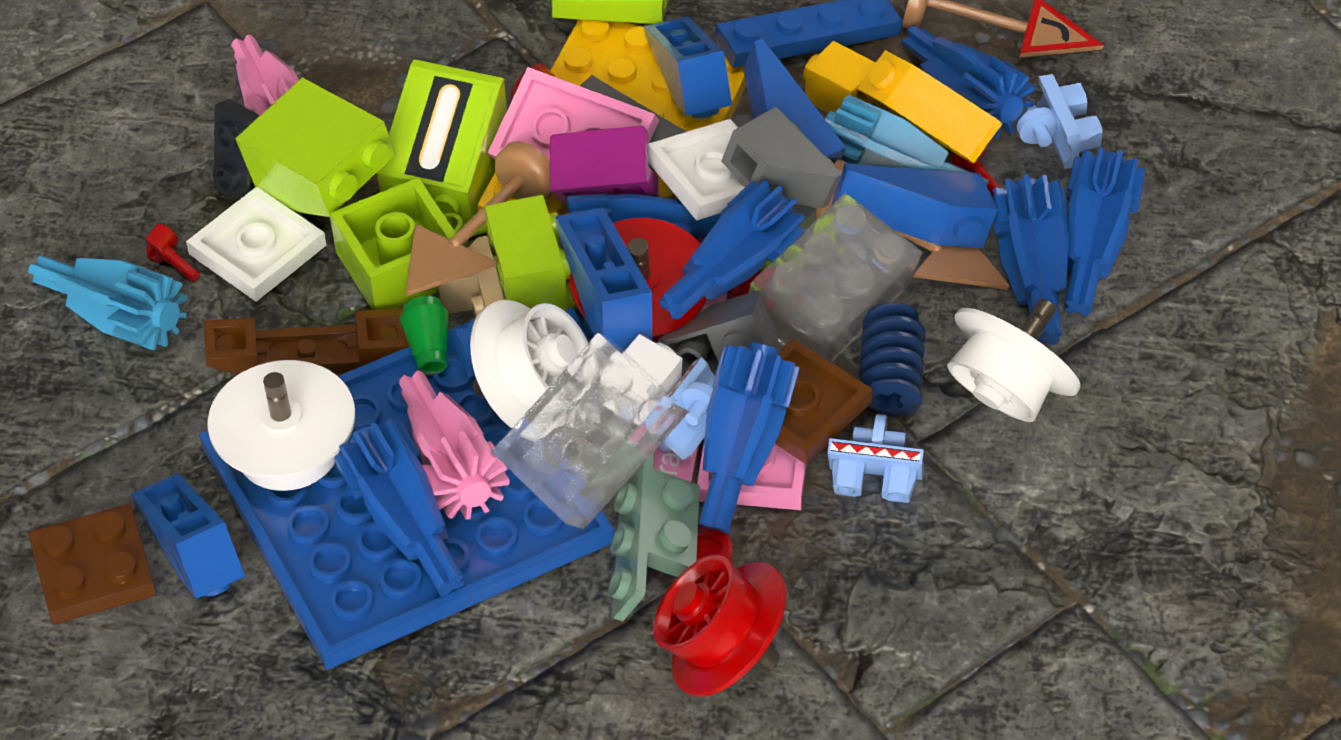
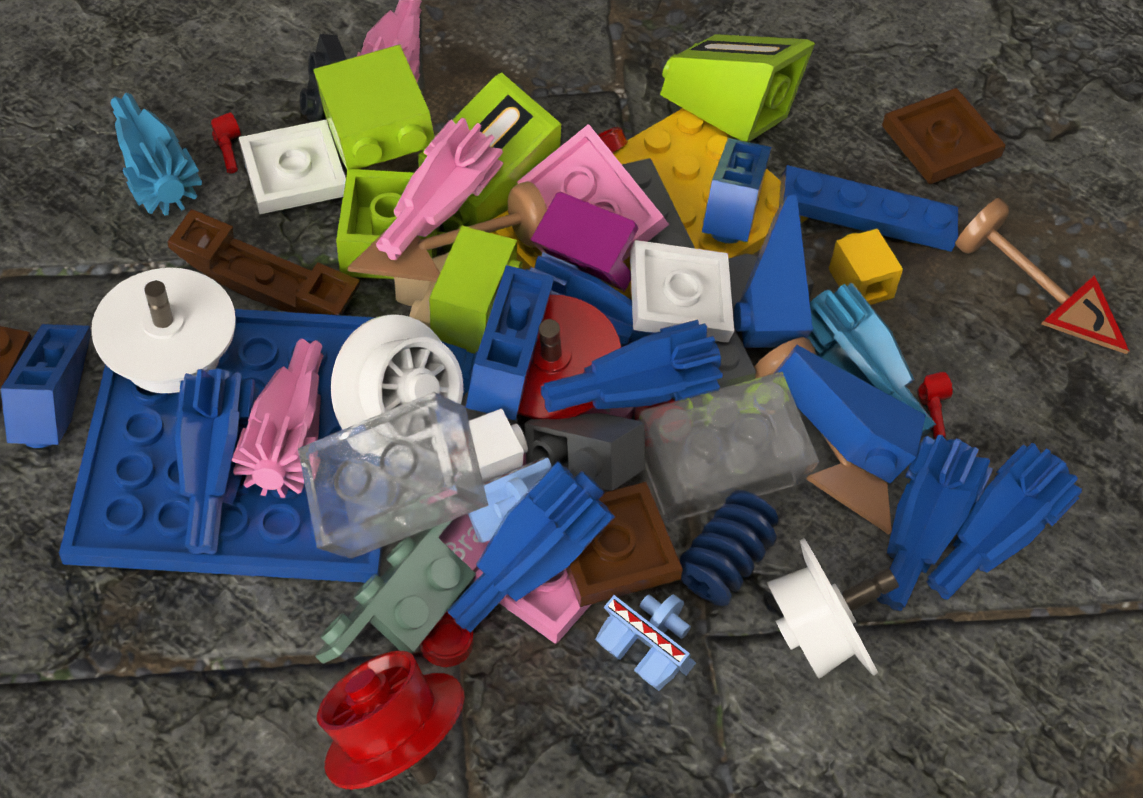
camera: 25 degrees right, 5 degrees up
green cone [399,296,449,375] -> none
dark grey slope [721,107,842,208] -> none
yellow slope [857,50,1002,163] -> none
blue piece [902,25,1035,138] -> none
light blue hips [1016,74,1103,169] -> none
none -> bright pink piece [376,118,503,260]

